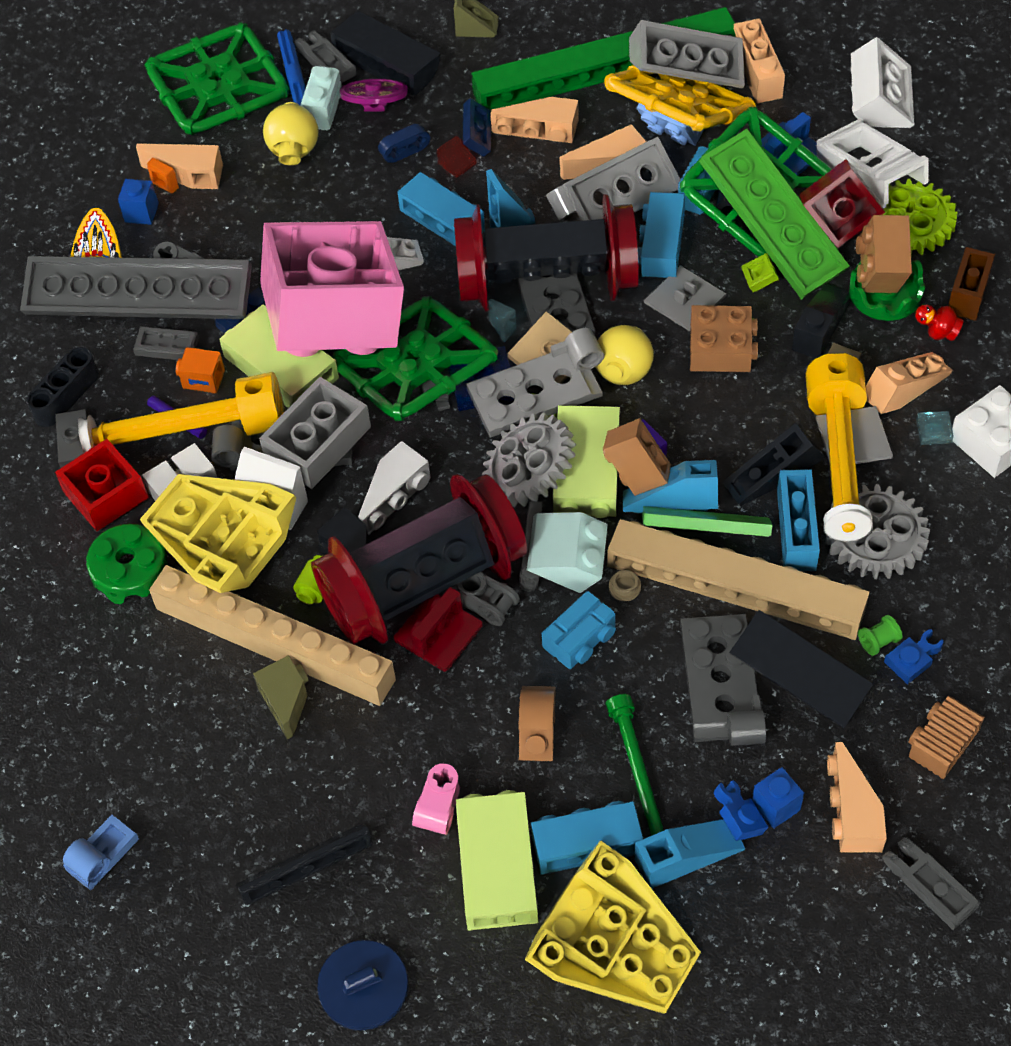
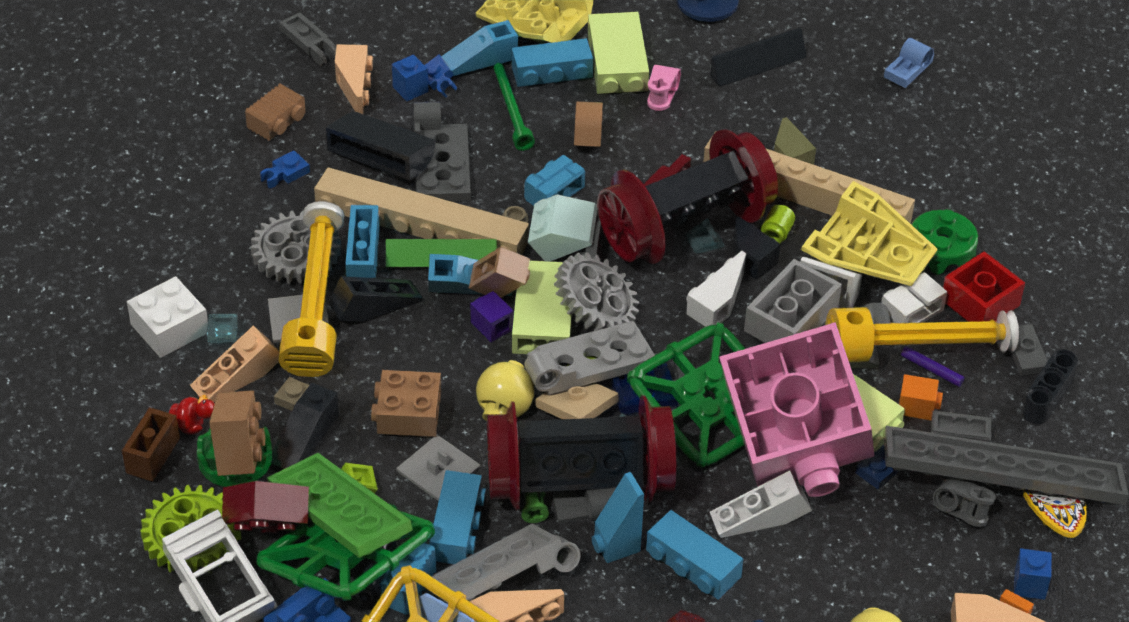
camera: 175 degrees right, 10 degrees down
bright green bush [858,615,903,656] -> none

